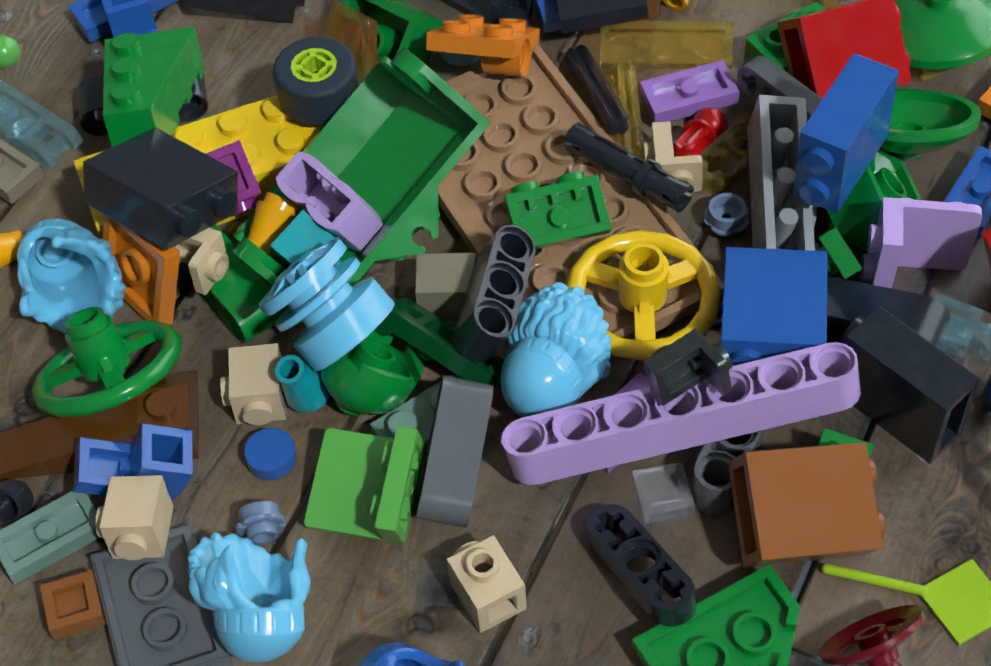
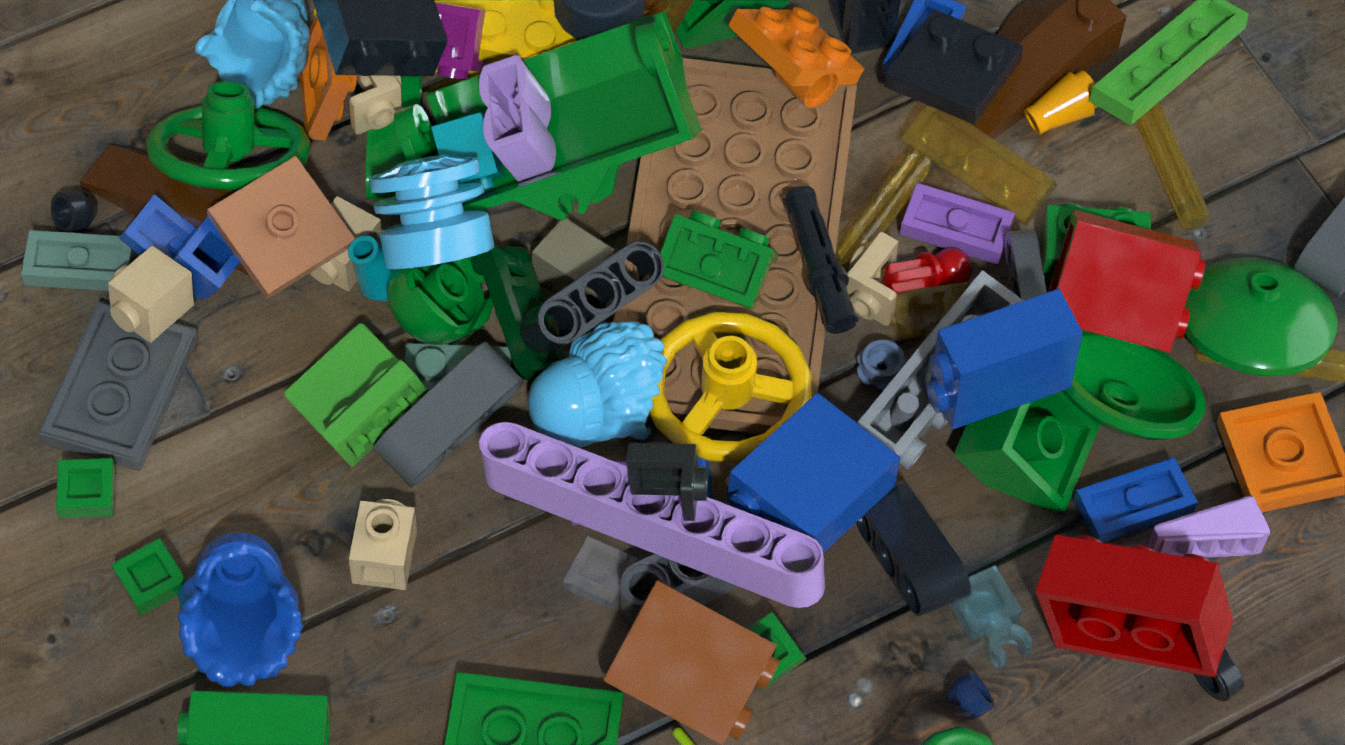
camera: 30 degrees right, 5 degrees up
dark orange plate [40,570,106,641] -> none
medium azure hair [188,532,311,663] -> none
sand blue plate [235,501,286,545] -> none
blue tile [244,428,297,480] -> none
light orange cone [248,192,301,257] -> none
black axle [566,44,629,136] -> none
black beam [586,504,697,626] -> none
green plate [816,226,862,279] -> none
black brick [842,306,980,464] -> none
lavender bracket [860,197,982,288] -> none
none -> nougat plate [207,156,355,300]

